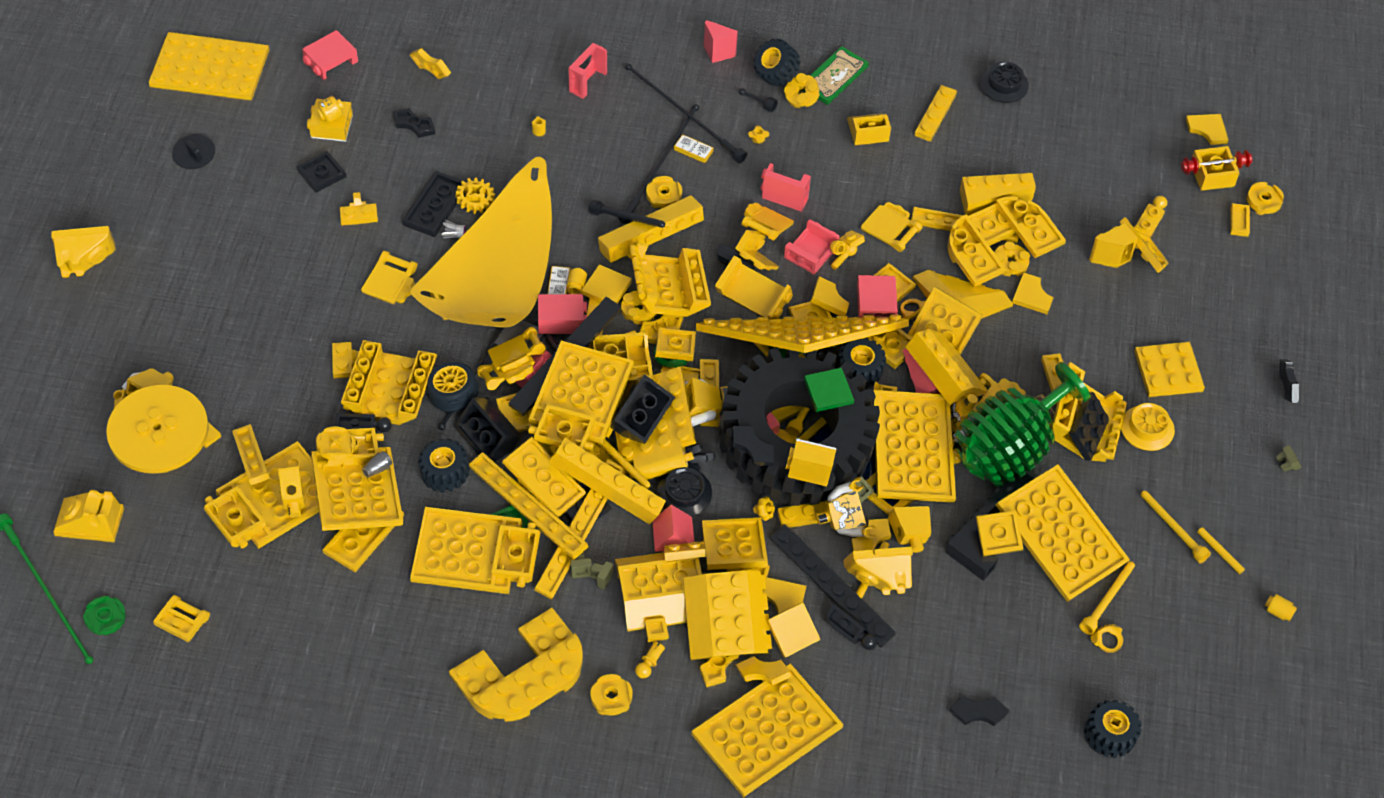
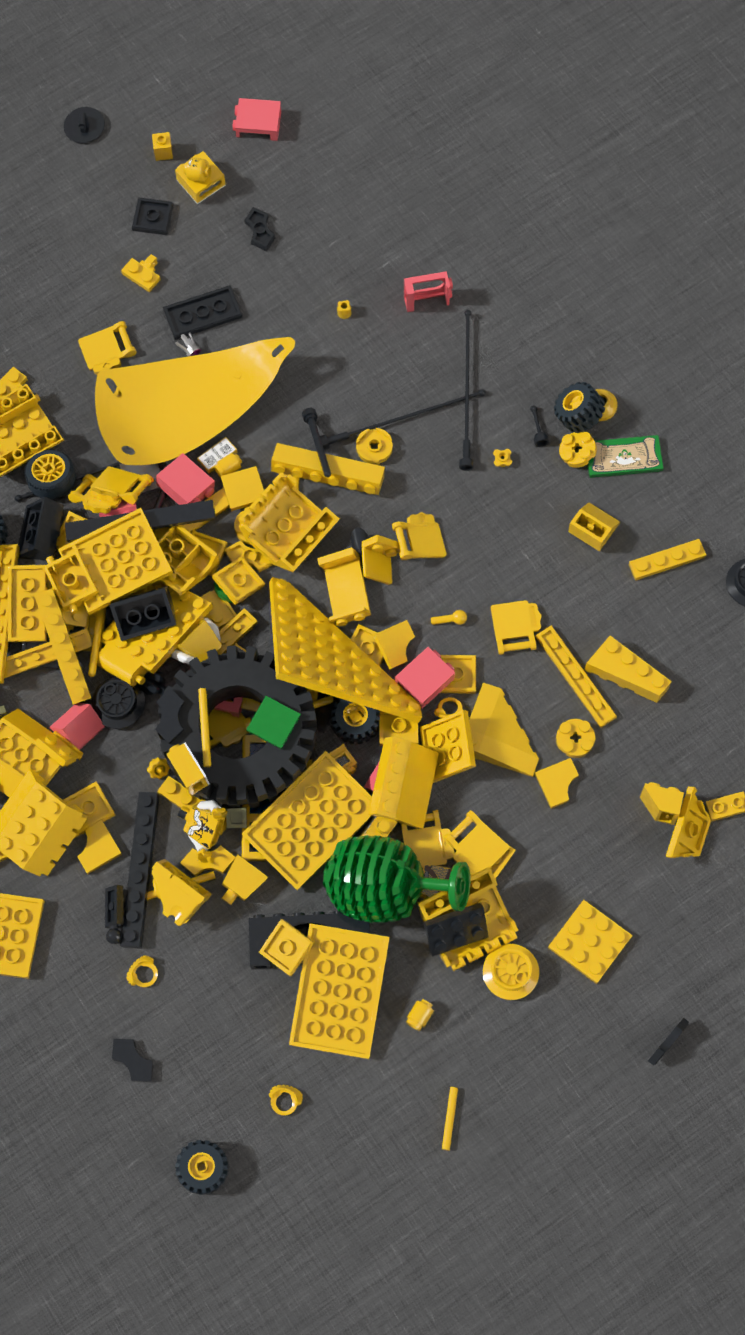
camera: 50 degrees right, 15 degrees up
yellow plate [149,32,269,101] -> none
yellow tile [409,48,451,79] -> none
yellow gear [455,178,495,214] -> none
tile [674,134,714,163] -> none
yellow plate [702,517,768,570] -> none
coral slope [704,20,738,63] -> none
yellow tile [736,656,791,685] -> none
coral panel [760,163,811,212] -> none
yellow tile [766,602,821,658] -> none
coral panel [784,219,840,275] -> none
yellow plate [830,230,865,255] -> none
yellow plate [947,197,1066,287] -> none
yellow piece [1079,561,1135,635] -> none
yellow piece [1141,490,1211,563] -> none
yellow brick [1265,594,1297,622] -> none
olive tile [1276,445,1302,472] -> none
none -> yellow piece [126,955,158,987]
none -> yellow brick [152,132,173,161]
none -> yellow bar [198,688,211,767]
none -> yellow brick [406,999,434,1031]
none -> yellow piece [443,810,509,876]

